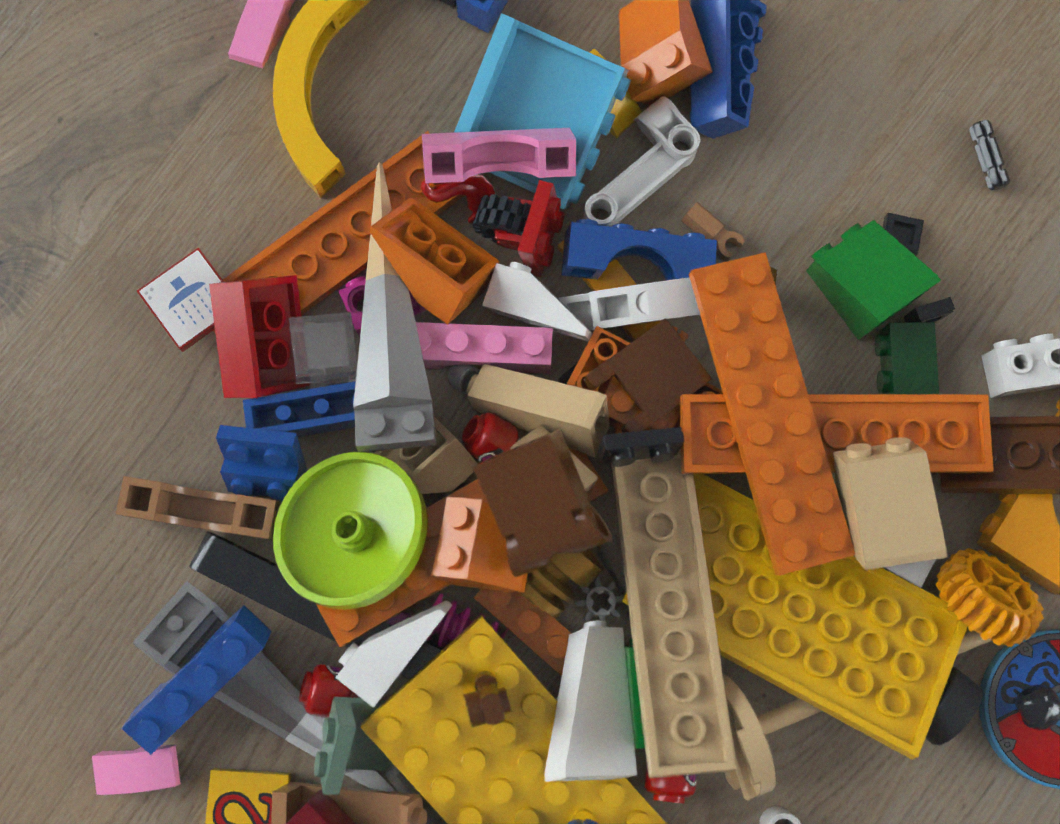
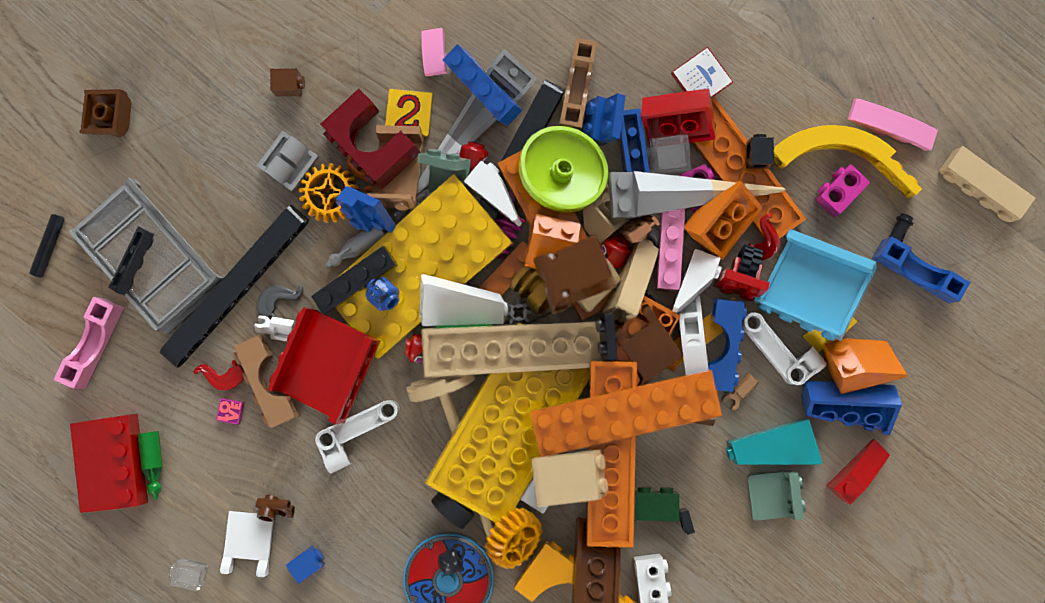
camera: 90 degrees right, 5 degrees up
bright pink arch [422,128,576,183] -> none
reddish brown plate [463,671,512,728] -> none
green slope [806,220,941,340] -> none
black tile [883,213,924,256] -> none
axle [969,120,1010,190] -> none
none -> nougat plate [617,215,660,243]
none -> teal slope [726,419,822,465]
none -> black brick [746,134,774,169]
none -> sand green bracket [747,470,806,521]
none -> dark pink brick [814,164,870,217]
none -> red slope [826,439,890,505]

